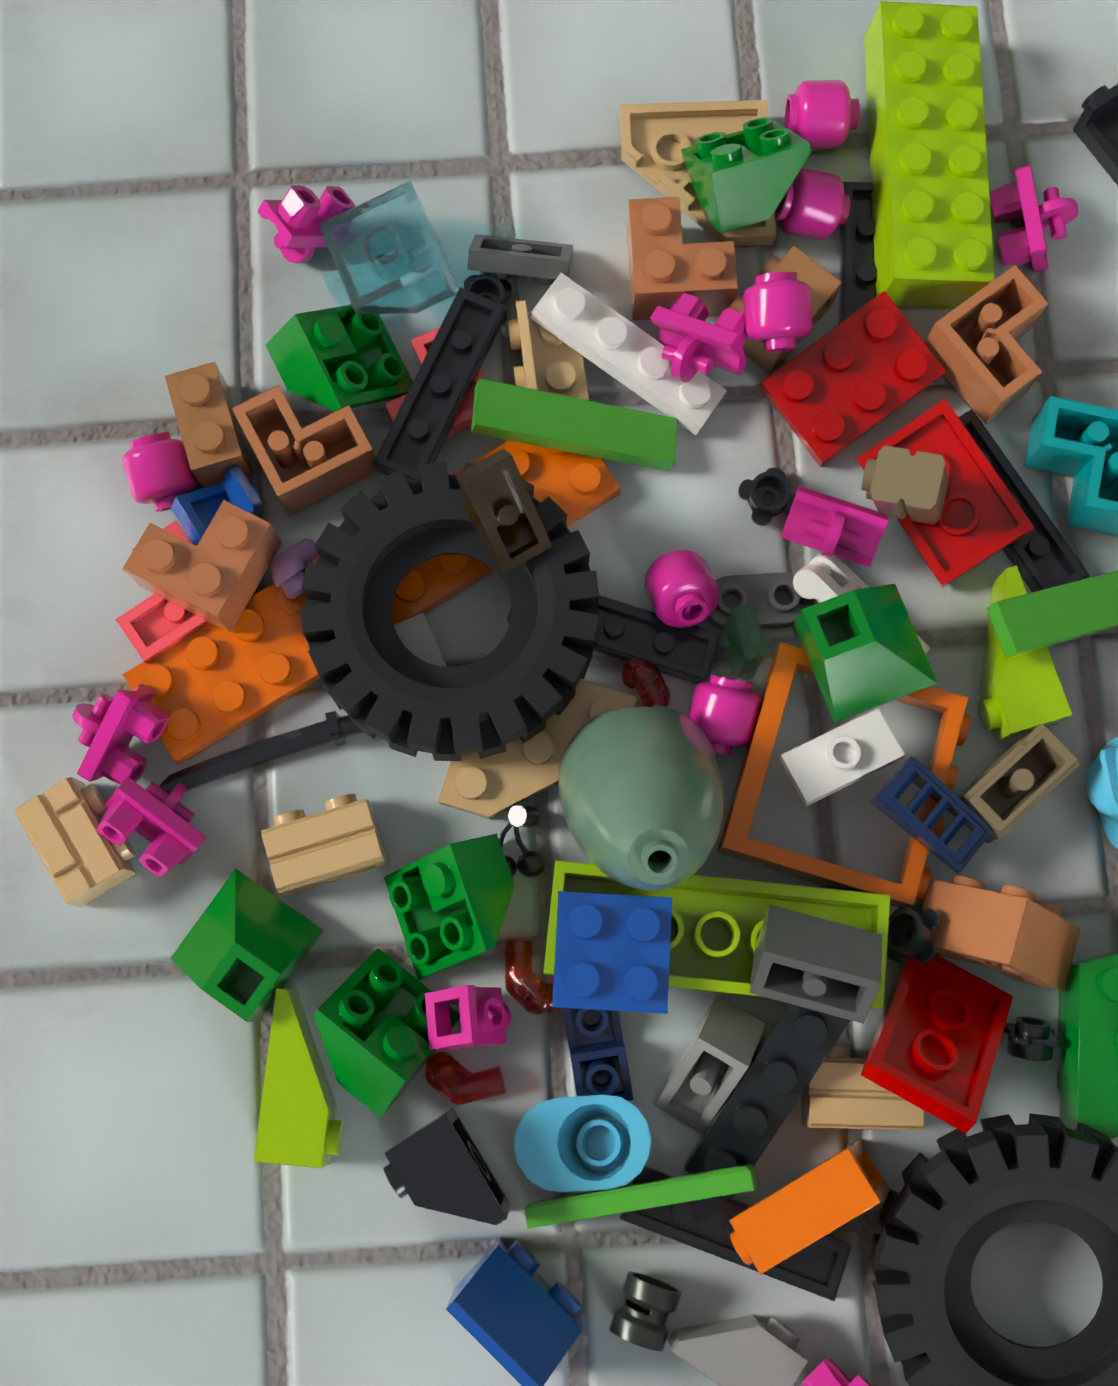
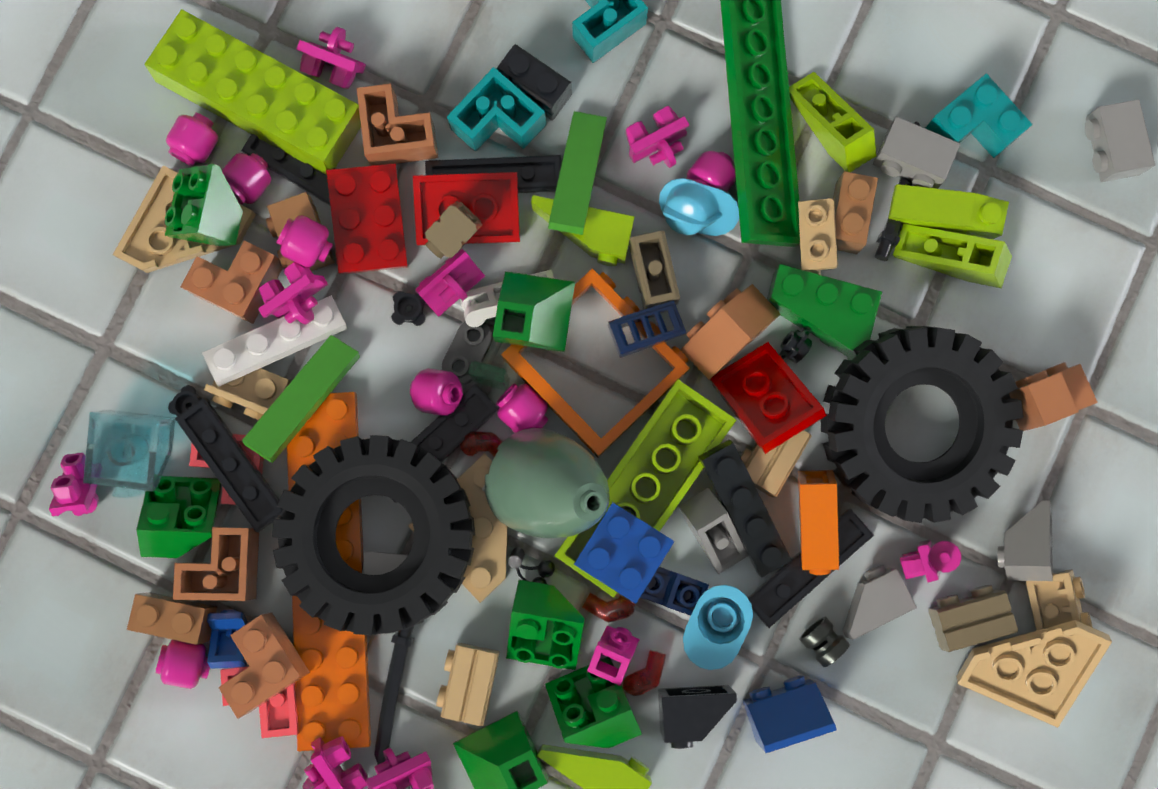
camera: 60 degrees left, 5 degrees up
lavender arm [271,538,319,599] -> none
dark brown slope [455,448,552,574] -> none
dark grey plate [468,234,573,285] -> none
bright green tile [524,1164,760,1229] -> none
dark grey brick [749,905,882,1024] -> none
white plate [780,708,905,807] -> none
black plate [887,907,941,964] -> none

